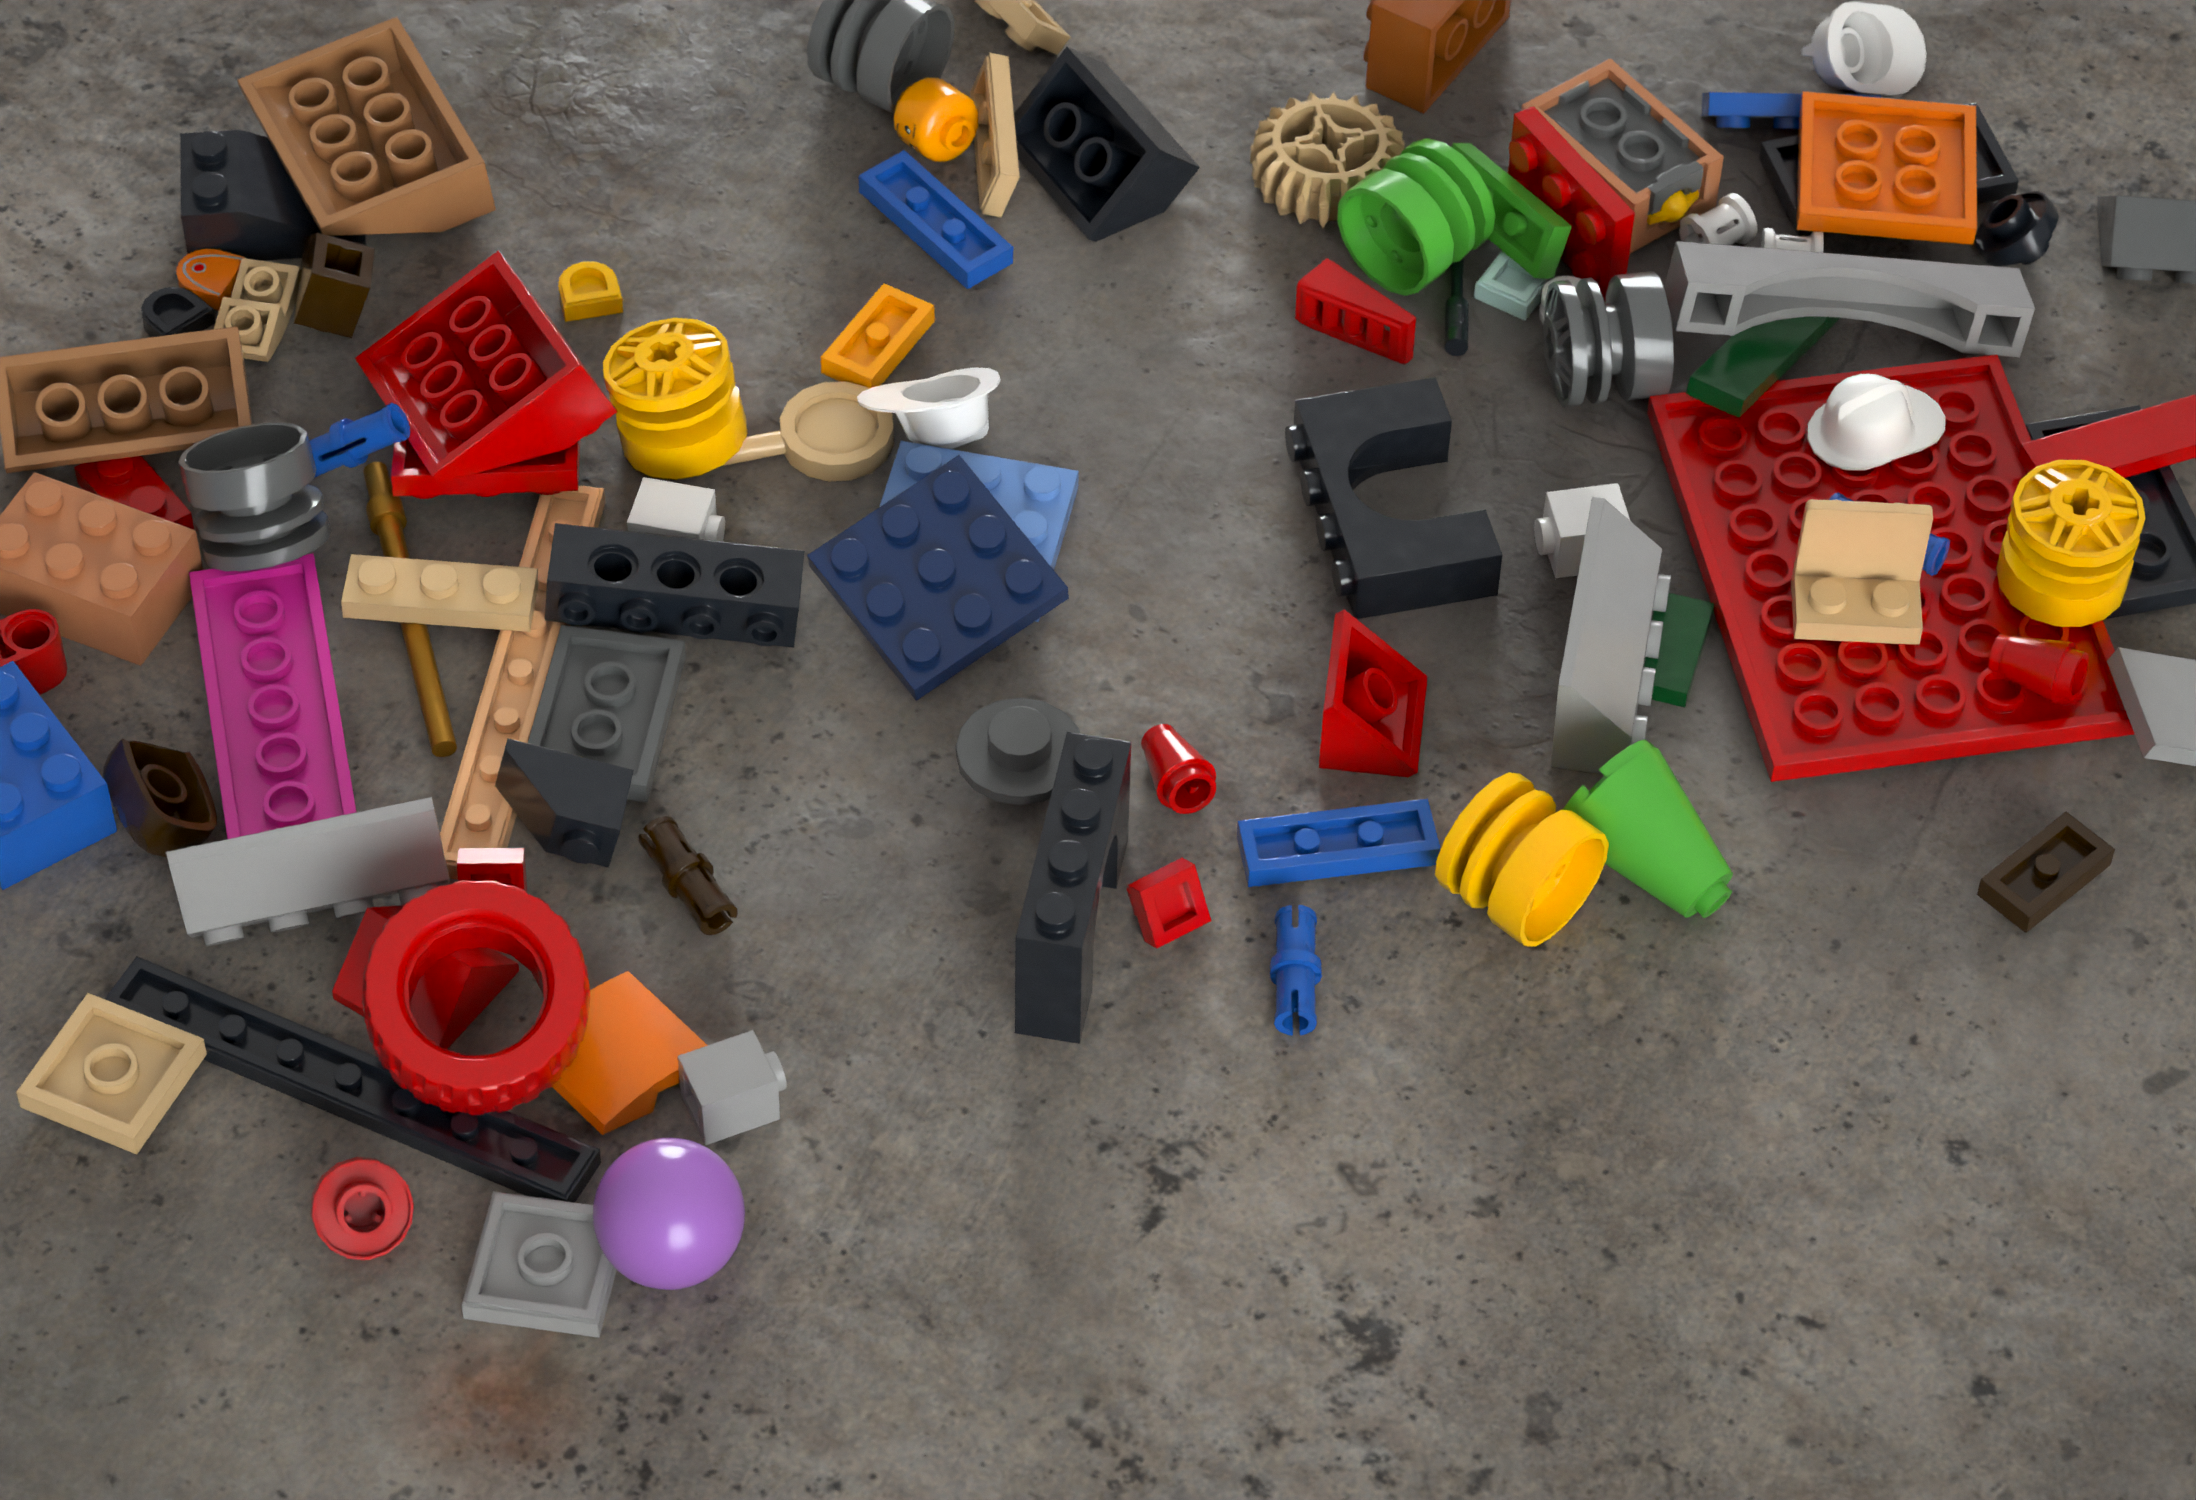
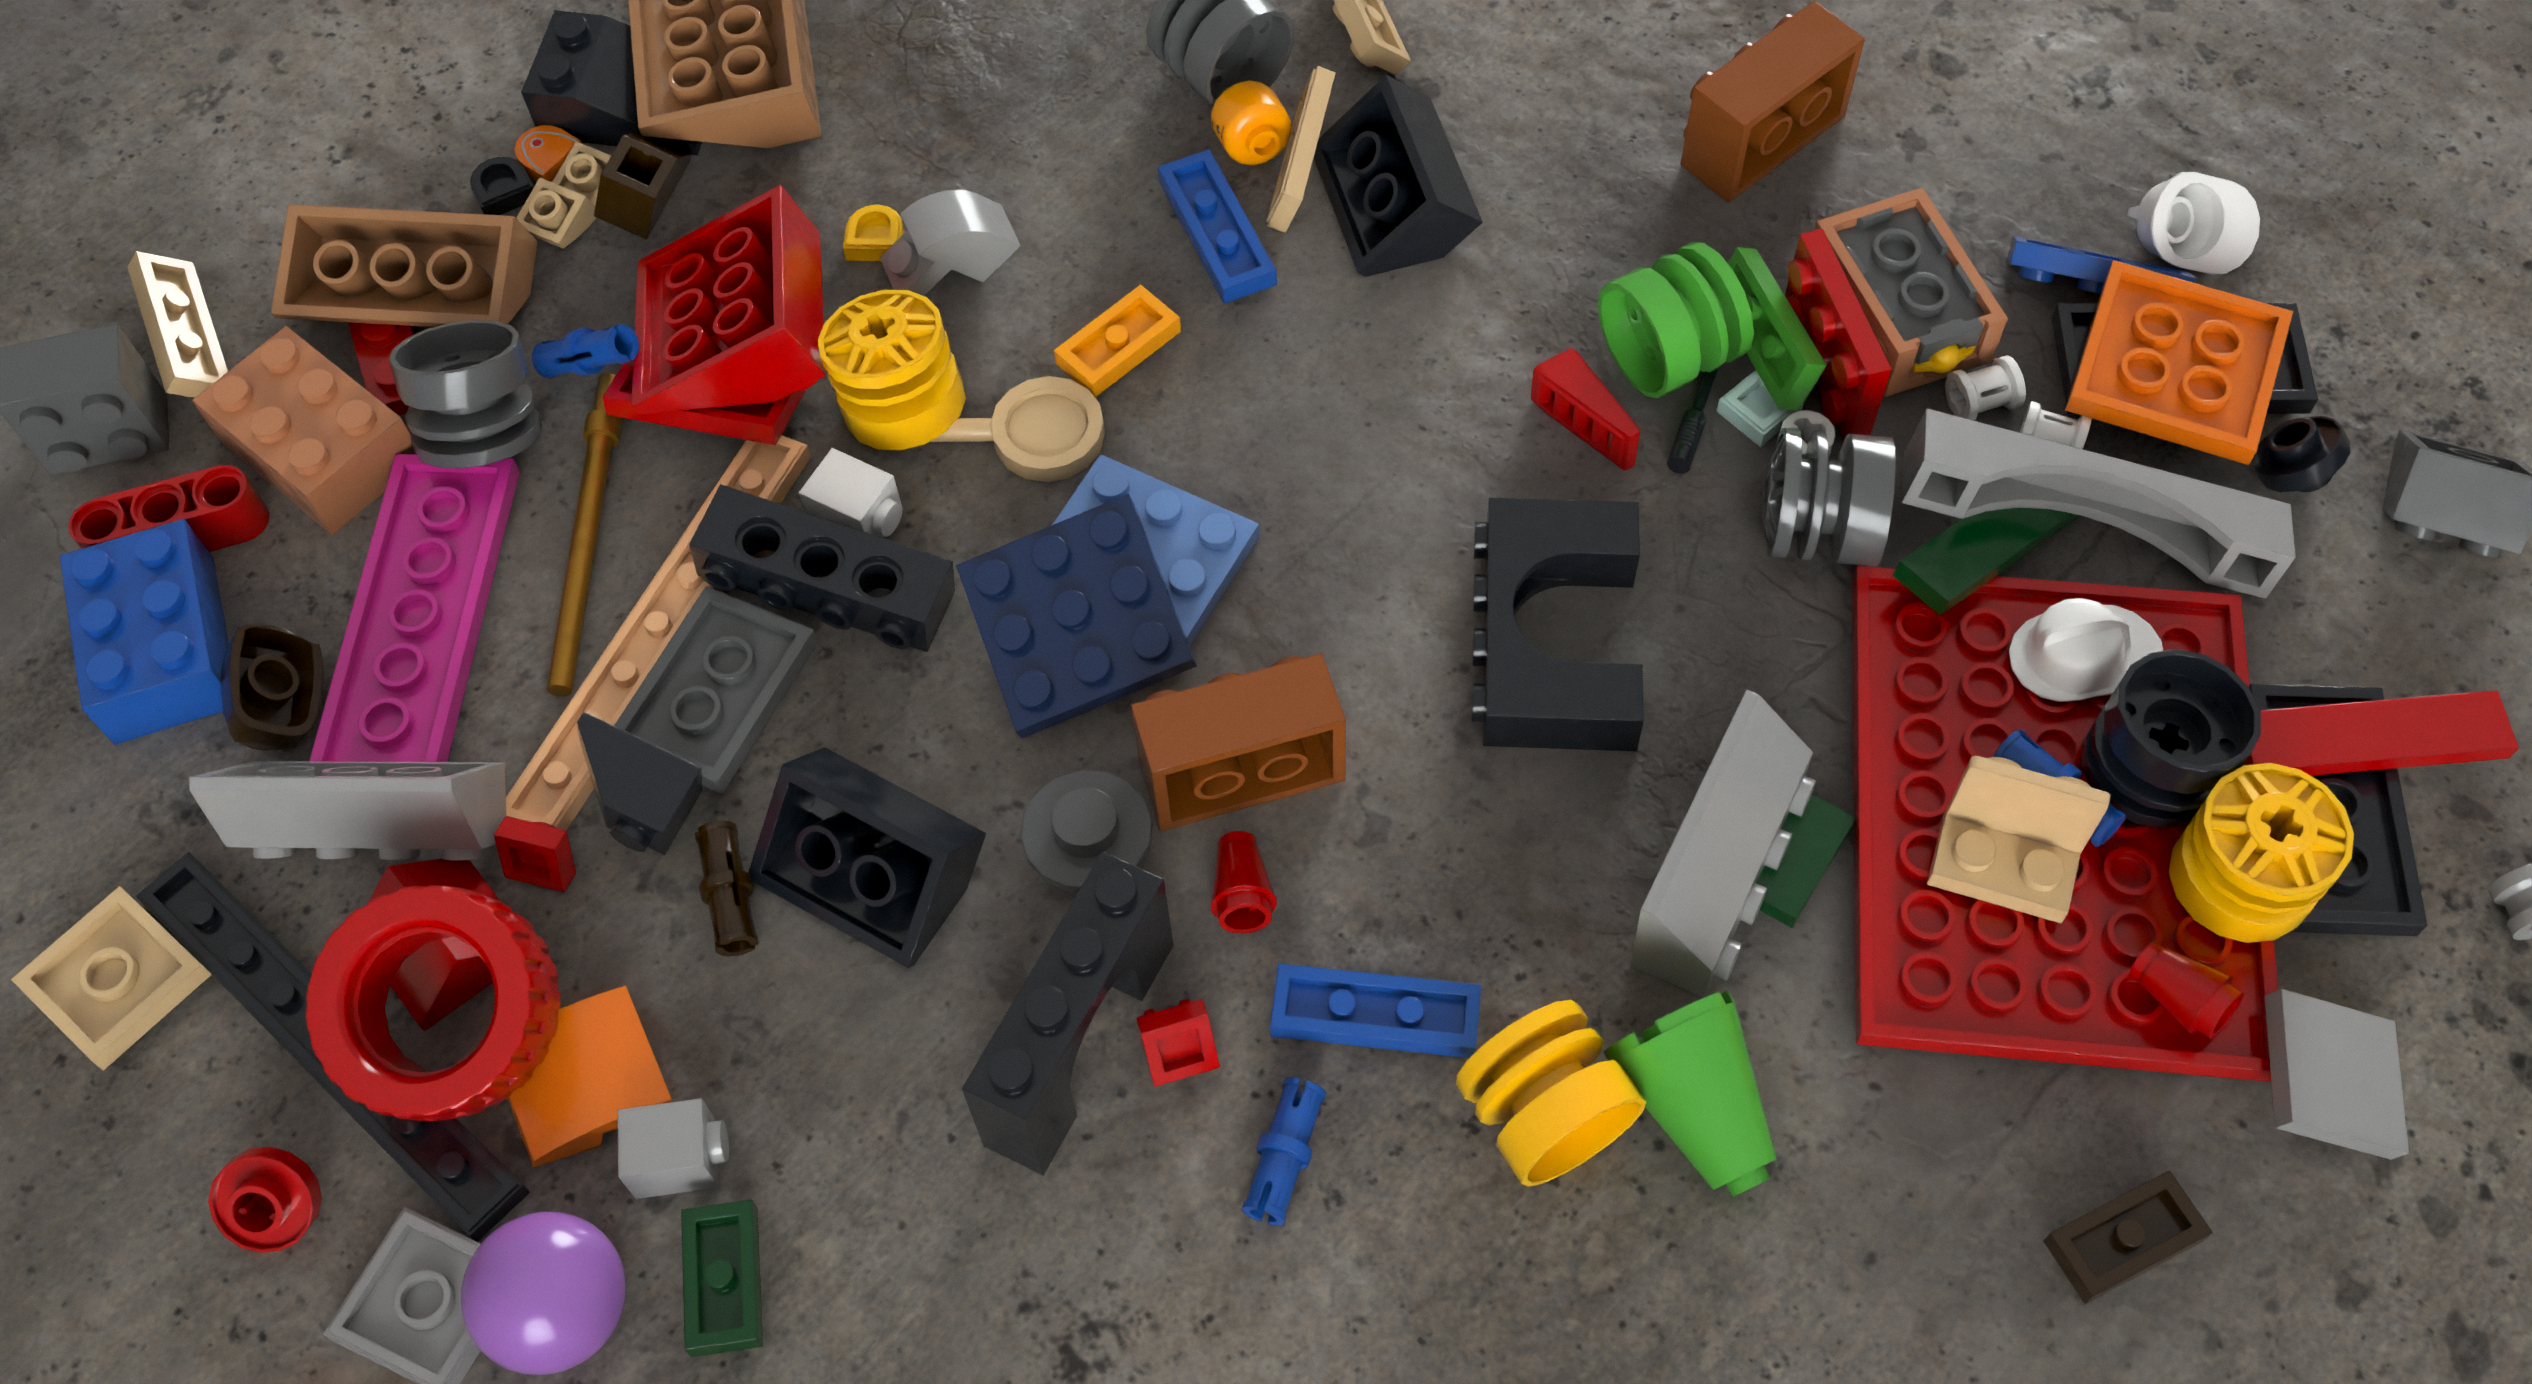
camera: 20 degrees right, 10 degrees up
tan plate [341,554,539,632] -> none
white piece [857,367,1001,449] -> none
tan gear [1250,91,1405,229] -> none
red slope [1319,609,1428,778] -> none
white brick [1534,483,1630,578] -> none
none -> dark green plate [681,1199,763,1357]
none -> black slope [748,747,986,968]
none -> light grey brick [880,190,1021,296]
none -> dark orange brick [1131,653,1346,832]
none -> black wheel [2081,649,2261,829]

